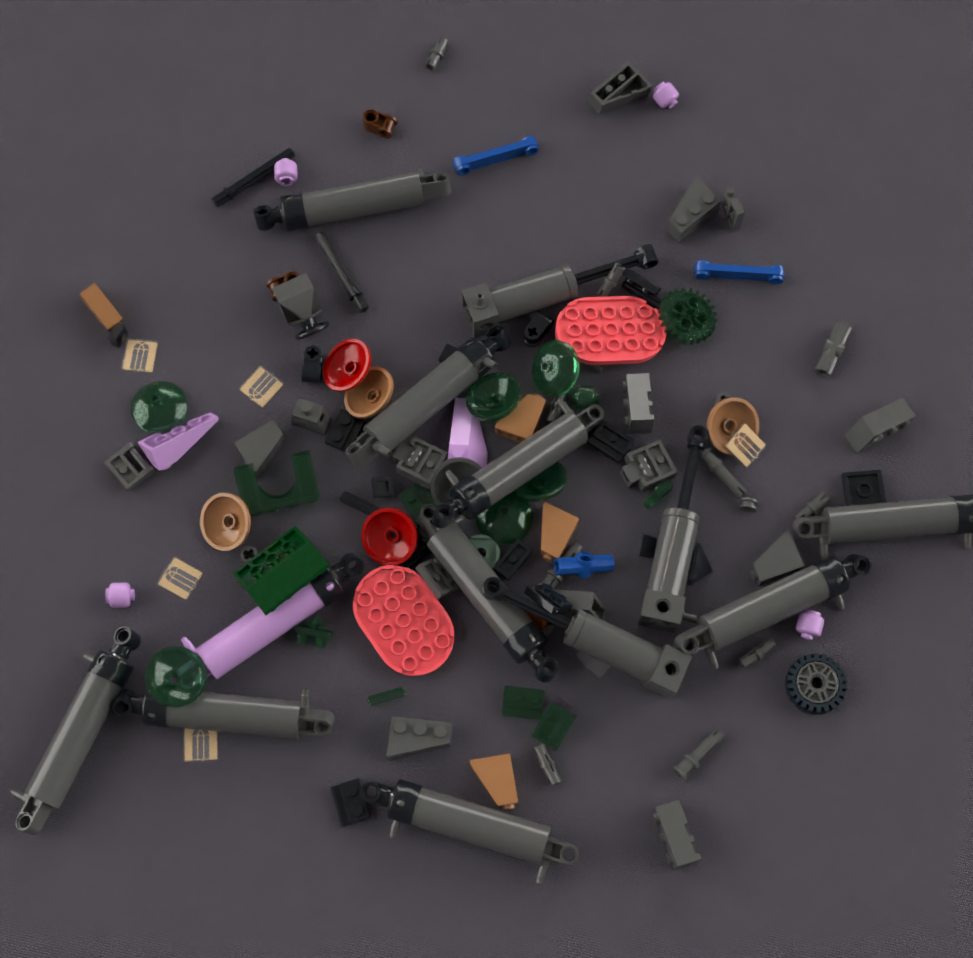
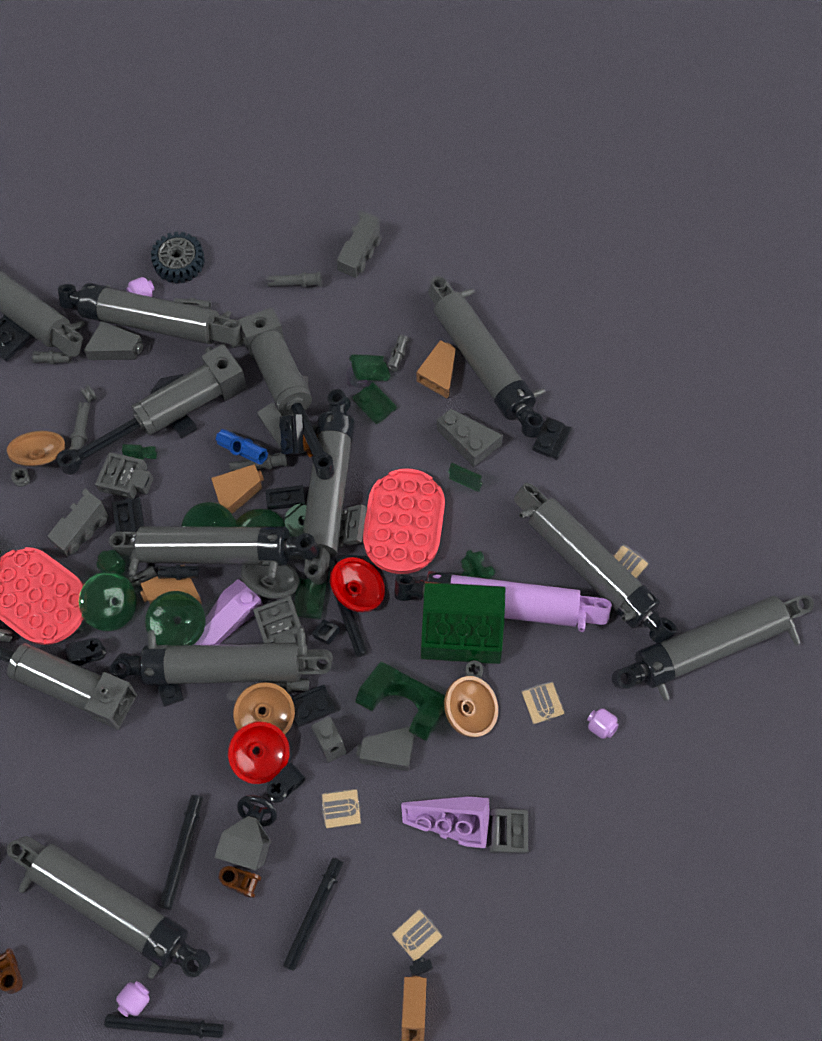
camera: 140 degrees left, 5 degrees down
clear green dish [131,381,188,433] -> none
clear green dish [145,646,207,707] -> none
piece [724,422,766,468] -> none
none -> black pin [158,564,199,580]
none -> black axle [283,857,344,971]

